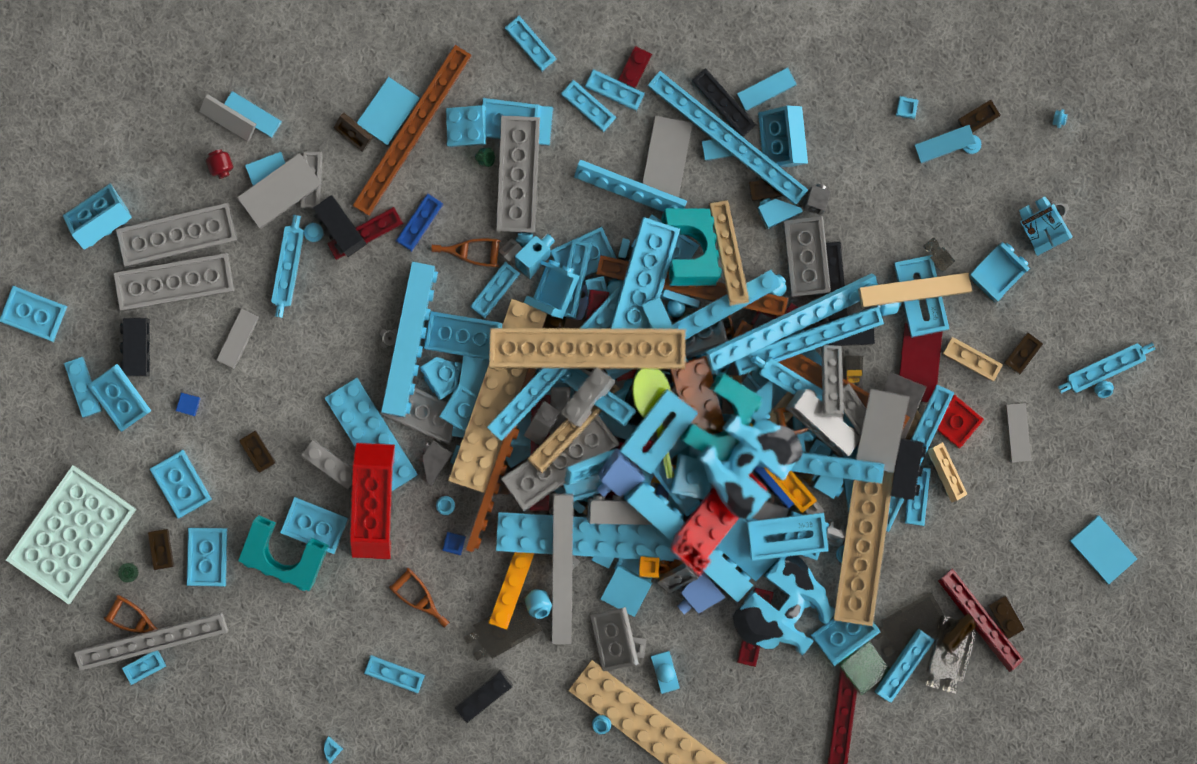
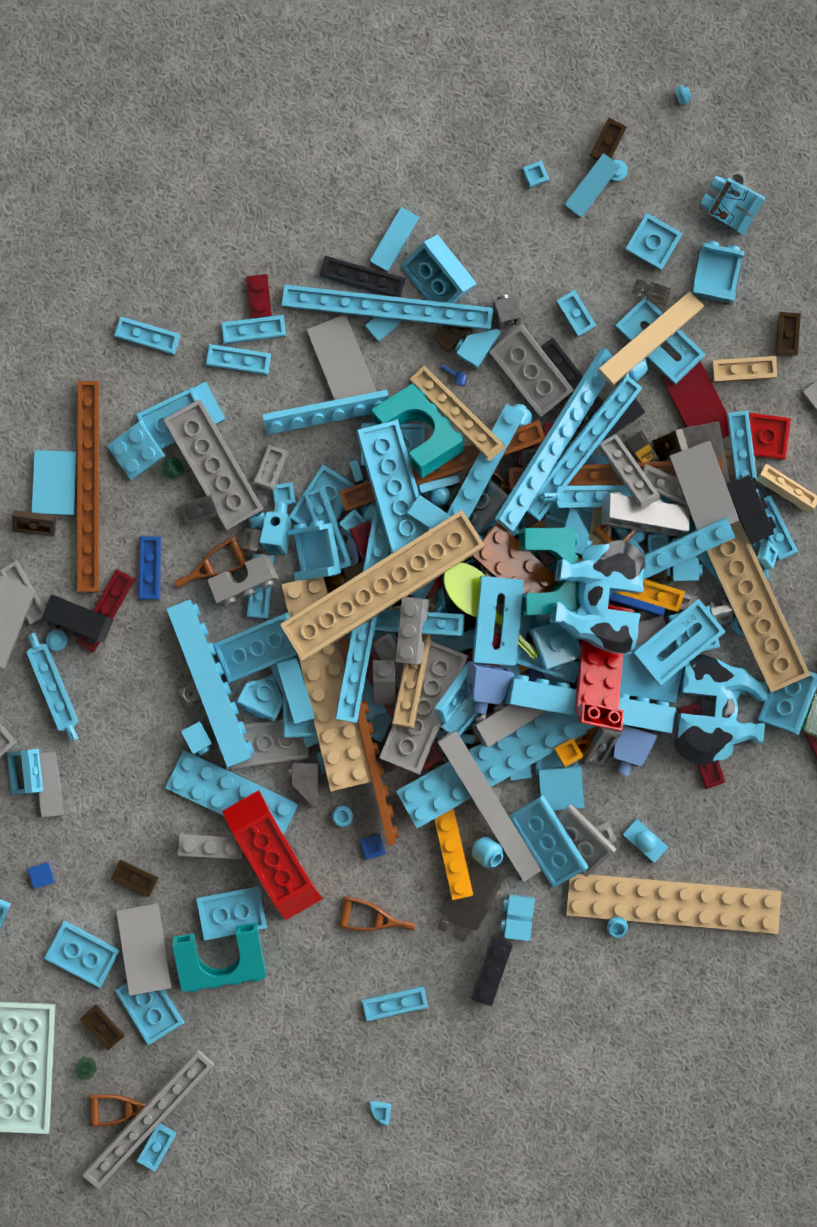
camera: 35 degrees left, 0 degrees up
none -> medium azure tile [7,749,43,795]
none -> light grey tile [116,903,172,996]
none -> flat silver plate [179,493,223,526]
none -> medium azure brick [181,721,213,756]
none -> light grey arch [207,554,279,606]
none -> light grey plate [253,445,289,491]
none -> medium azure tile [273,482,296,505]
none -> medium azure tile [277,658,315,725]
none -> blue hand [440,364,467,386]
none -> medium azure piece [500,894,535,941]
none -> medium azure tile [509,795,588,888]
none -> medium azure plate [556,290,596,337]
none -> medium azure plate [625,213,683,271]
none -> dark brown plate [652,429,688,460]
none -> medium azure tile [757,540,778,569]

